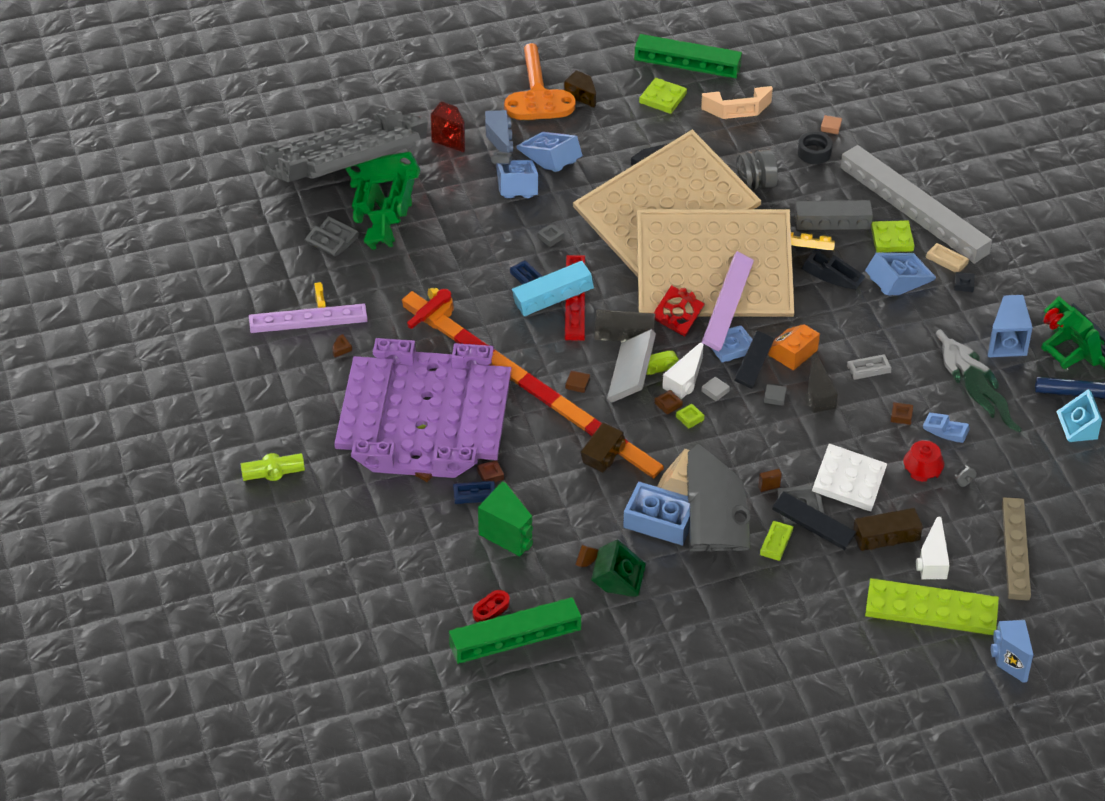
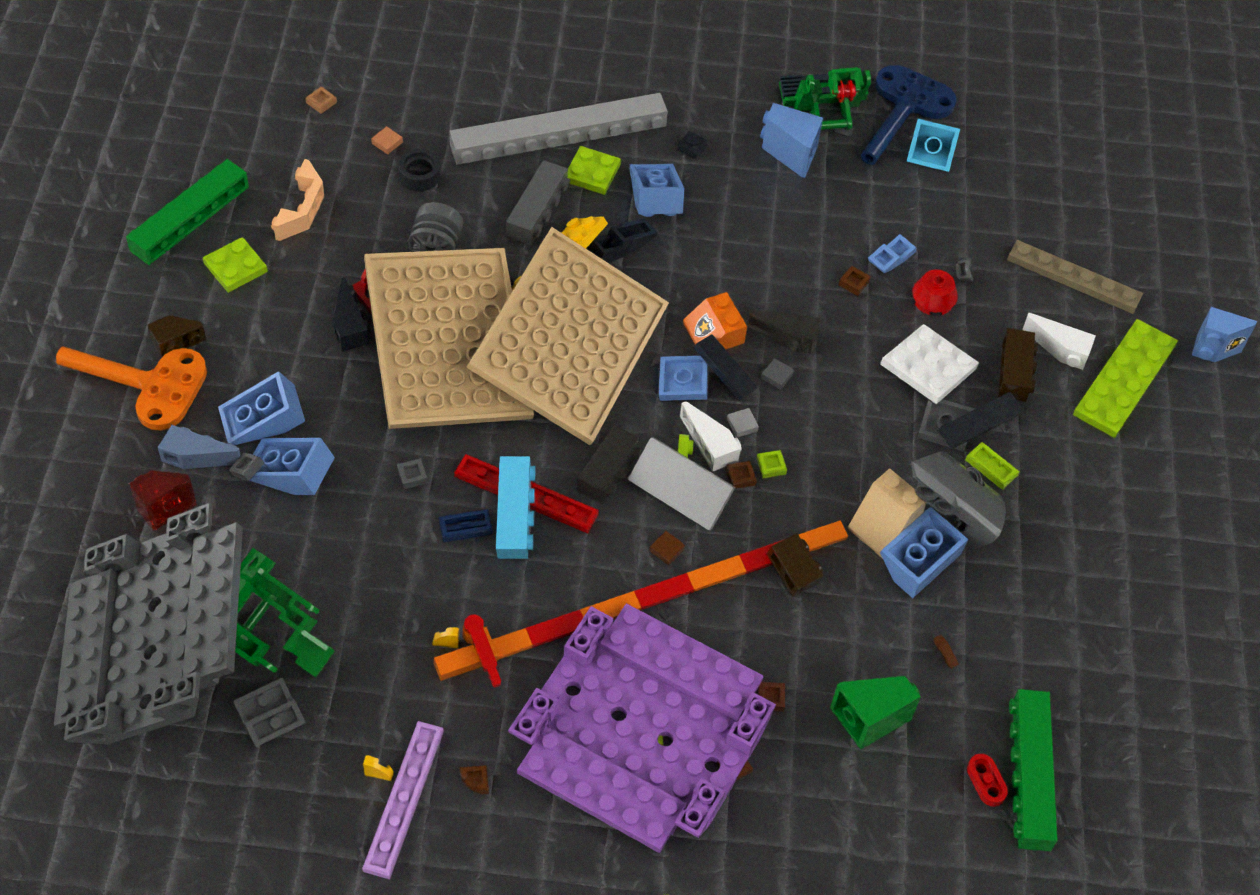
camera: 70 degrees left, 10 degrees up
dark blue tile [453,481,495,504] -> none
dark green slope [591,539,646,597] -> none
red piece [651,285,705,337] -> none
lavender tile [701,251,754,352] -> none
reddish brown tile [758,469,782,492] -> none
light grey tile [847,354,892,380] -> none
tan tile [926,243,969,273] -> none
clear green piece [935,329,1022,432] -> none
none -> medium nougat tile [306,86,337,114]

